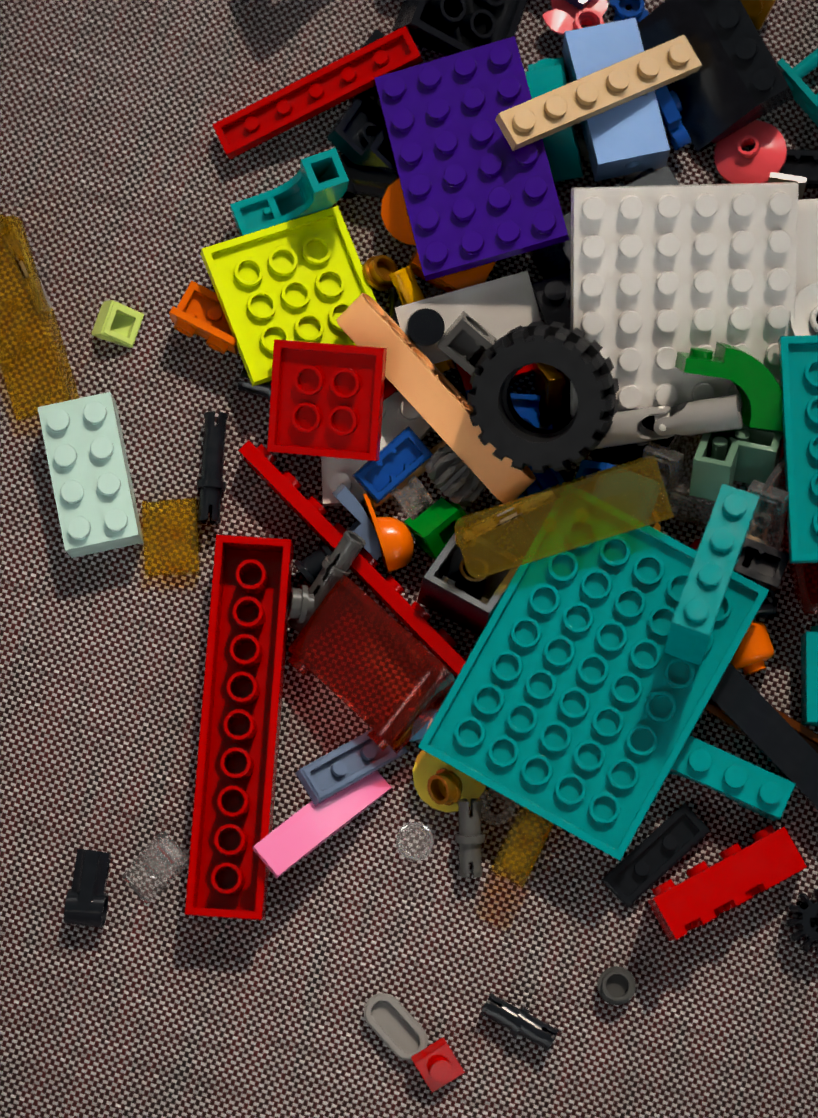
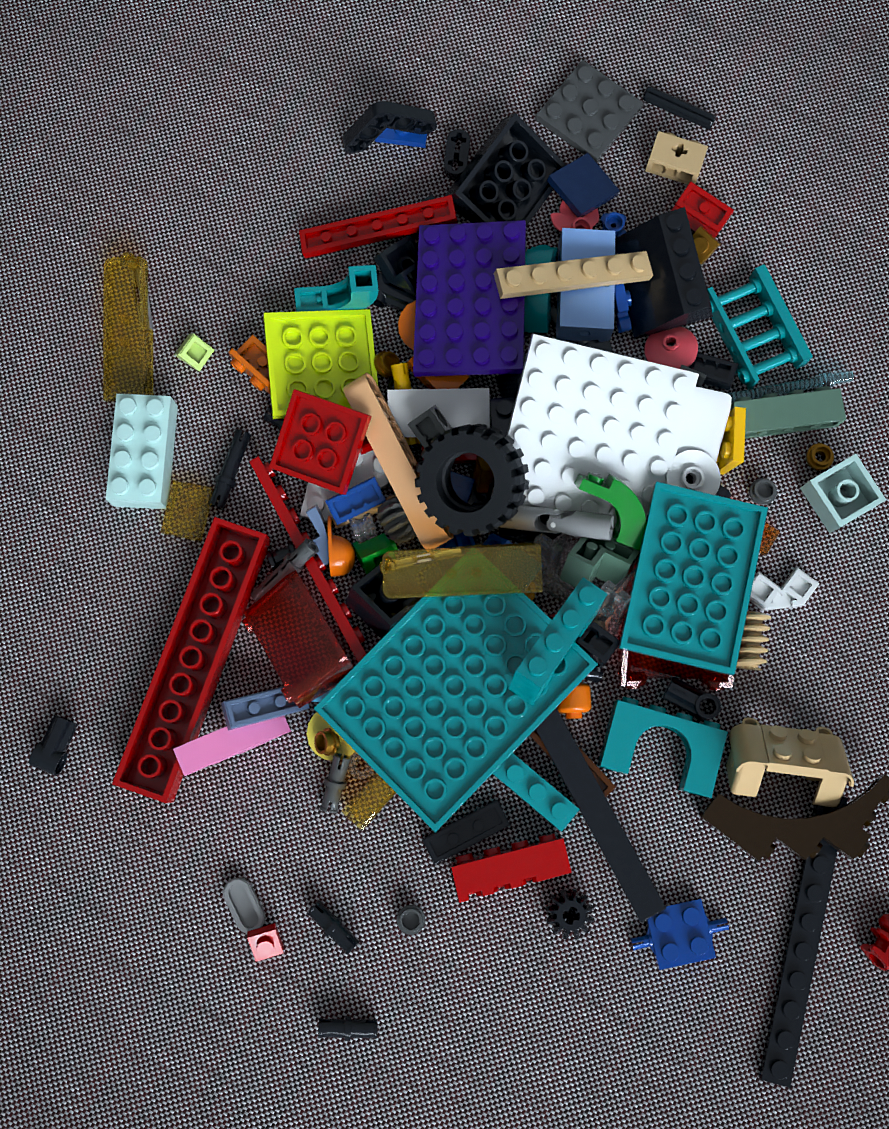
camera: 10 degrees right, 0 degrees up
clear slope [121,831,189,904] -> none
dark grey plate [287,585,314,623] -> none
clear wheel [396,822,434,862] -> none
black tile [406,308,445,346] -> none

